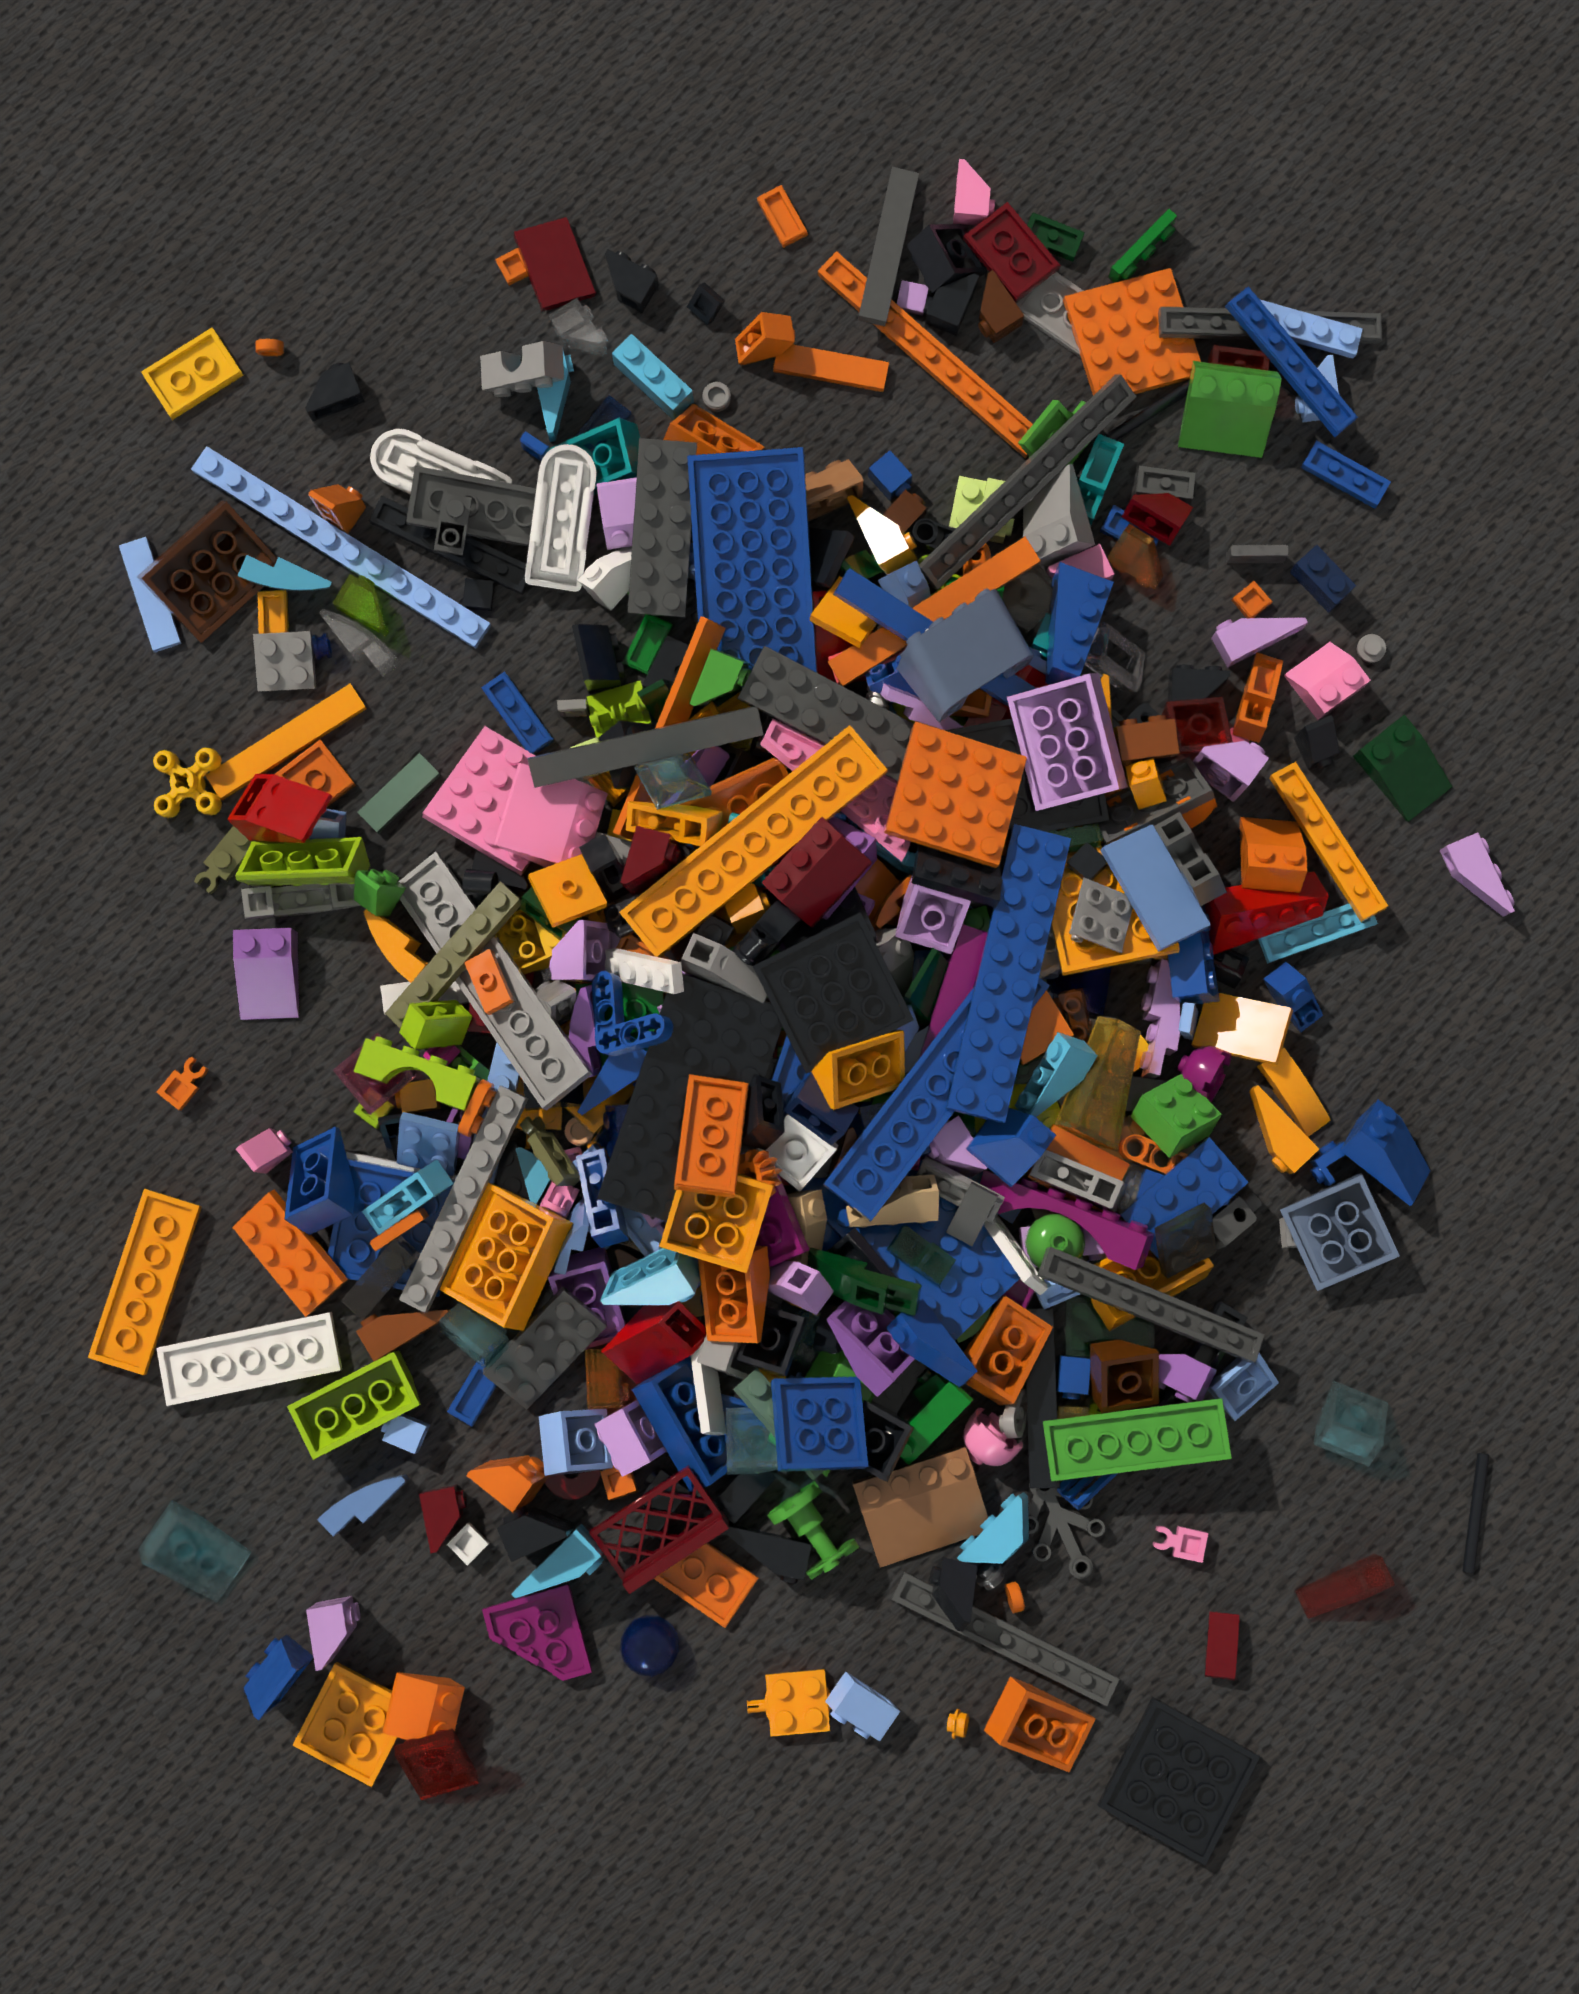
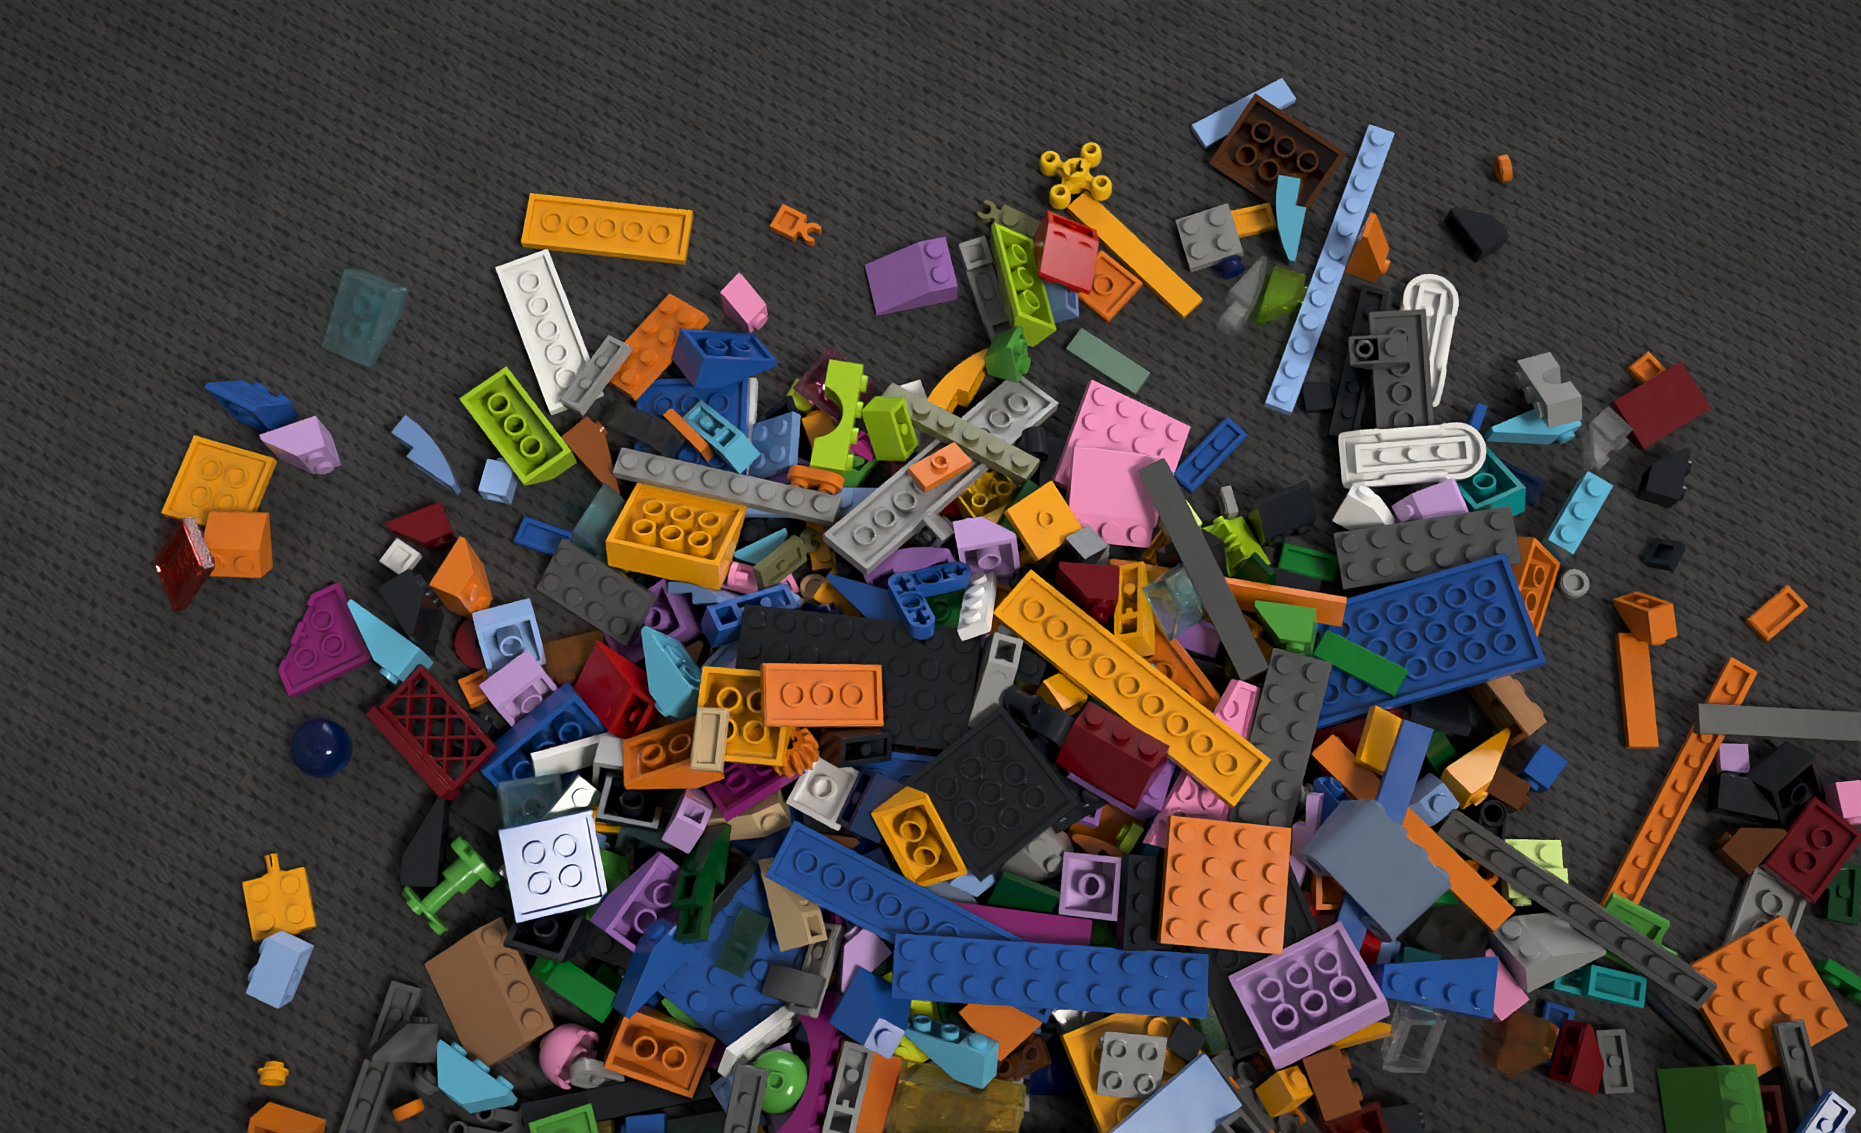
camera: 75 degrees right, 10 degrees down
yellow tile [141,327,244,420] -> none
orange tile [653,1528,759,1628] -> none
none -> light grey tile [559,335,633,416]
none -> tan tile [690,707,730,773]
none -> lime plate [1115,820,1144,854]
none -> green tile [1313,630,1409,698]

